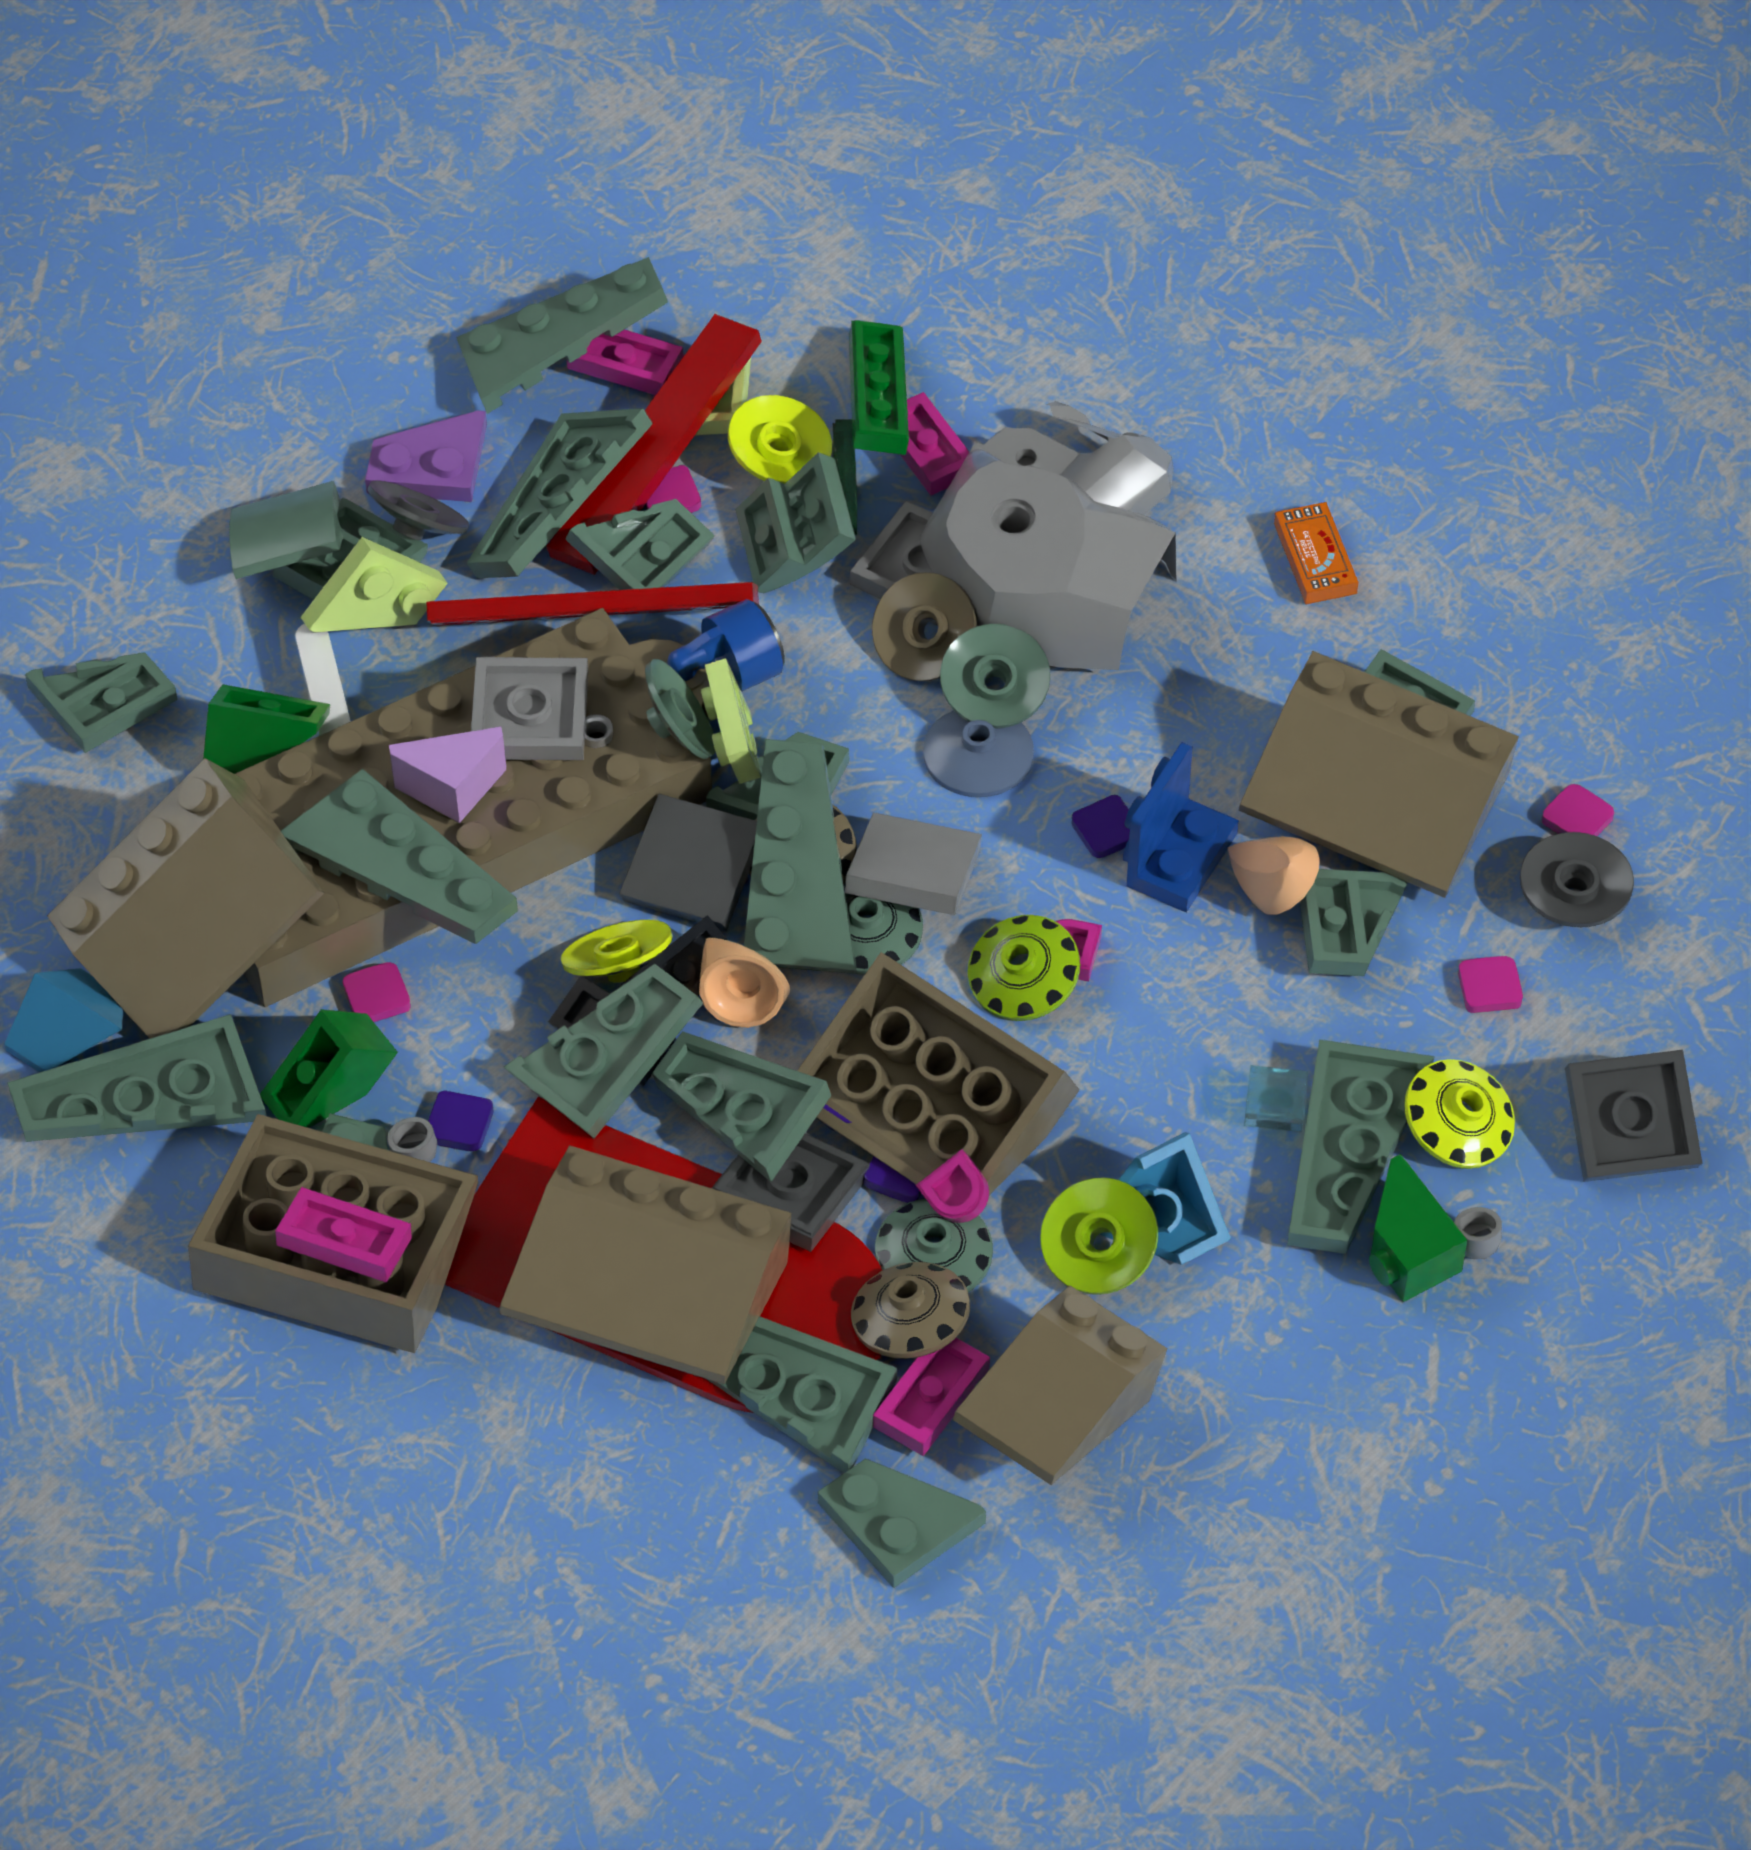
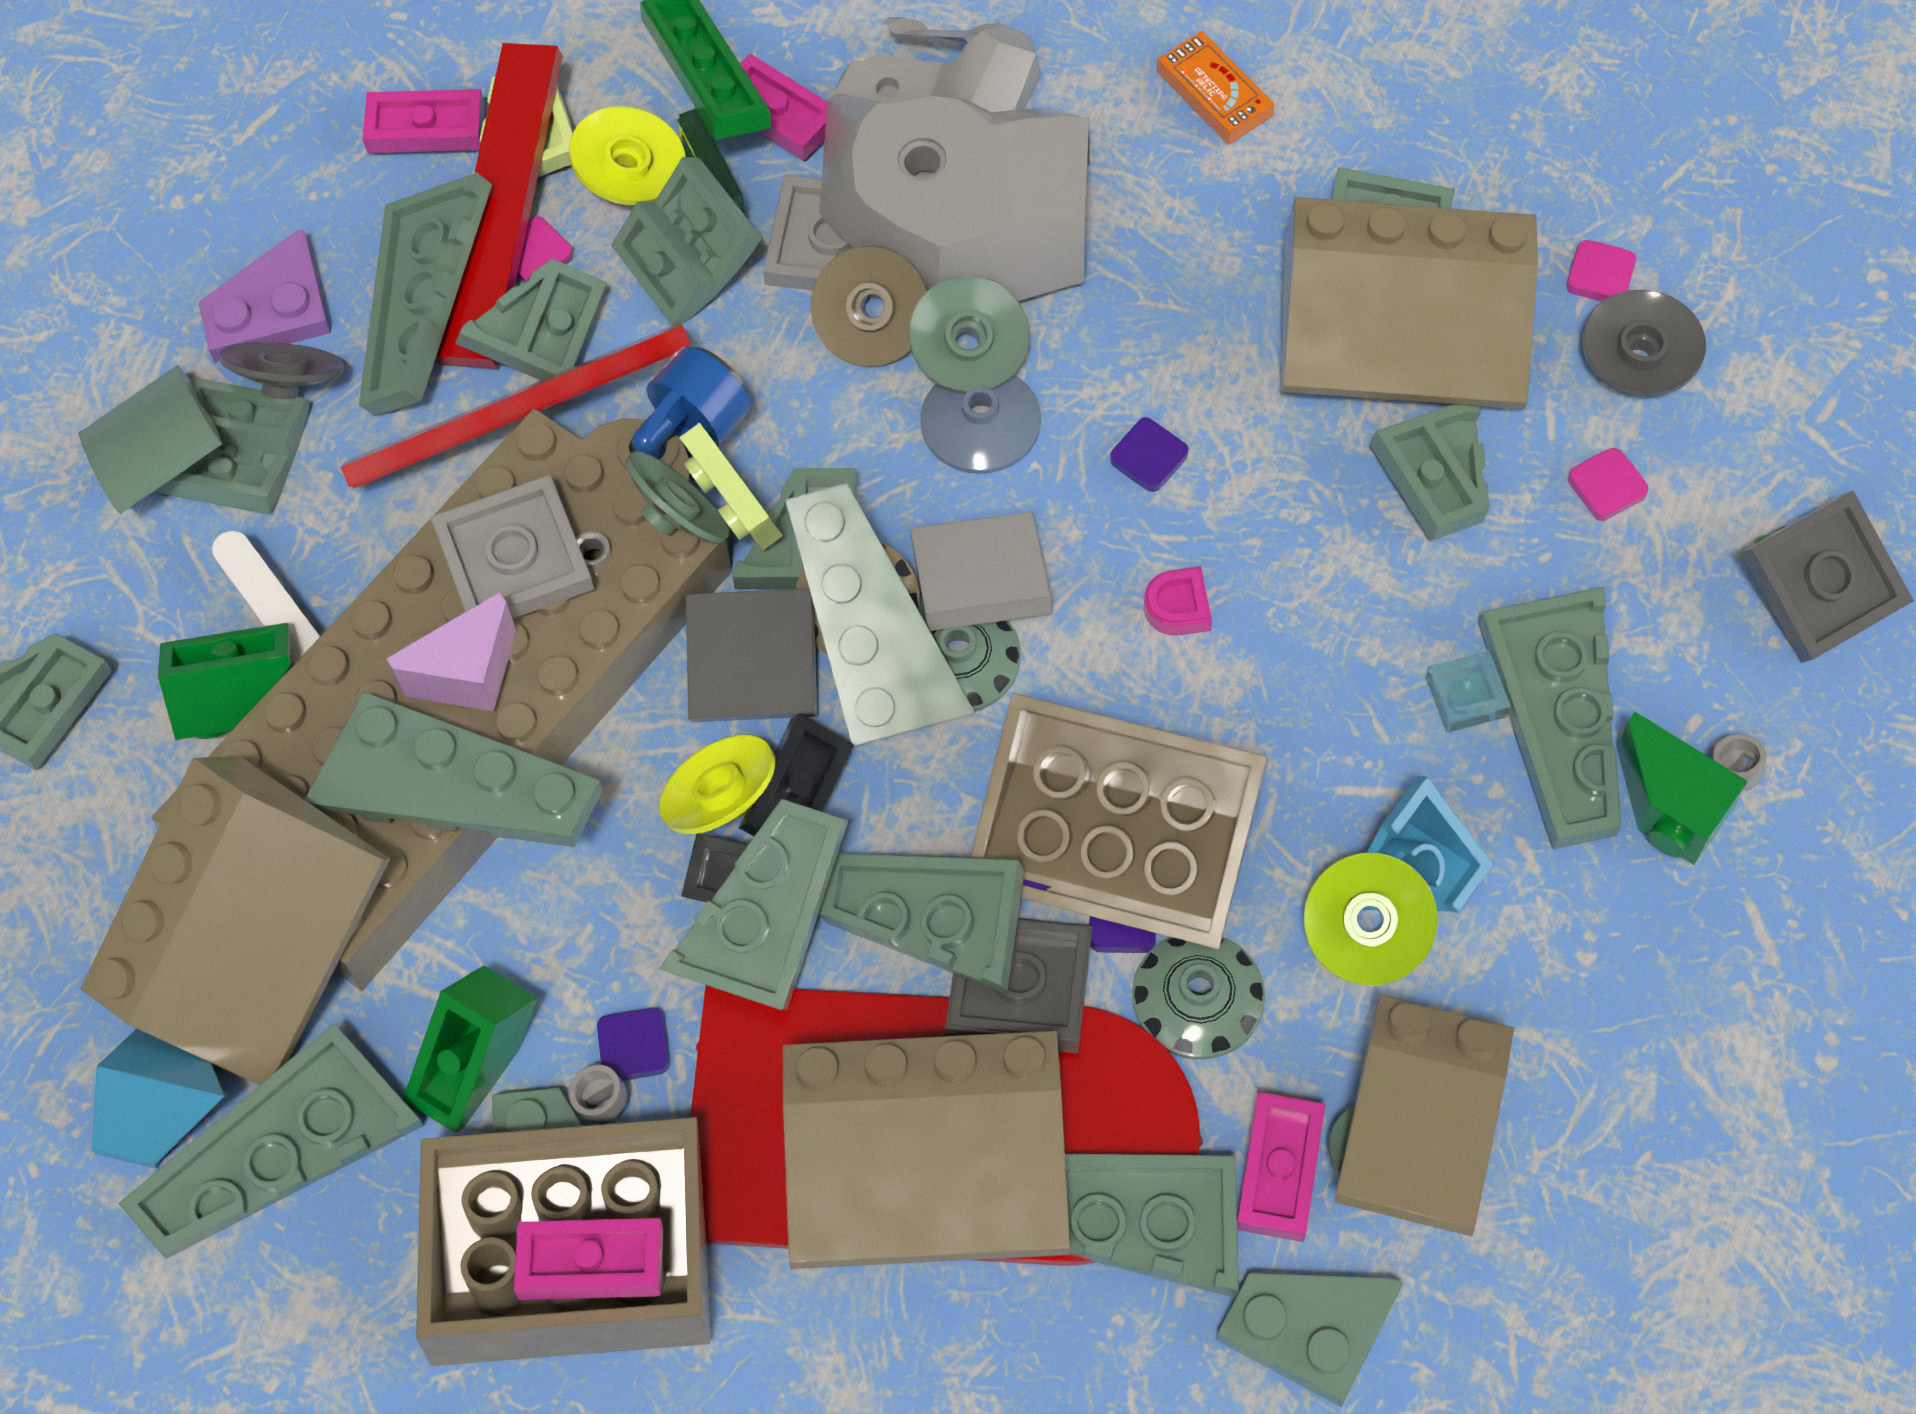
camera: 20 degrees left, 10 degrees up
yellowish green wing [300,537,448,632] -> none
dark pink piece [342,962,411,1022] -> none
sand green wing [456,257,668,414] -> none
light nougat piece [699,938,790,1028] -> none
dark tan dish [851,1262,970,1359] -> none
dark pink tile [916,1149,989,1223] -> none
lime dish [967,915,1081,1021] -> none
blue bracket [1123,742,1239,913] -> none
light nougat piece [1228,836,1320,915] -> none
neon yellow dish [1404,1059,1515,1169] -> none

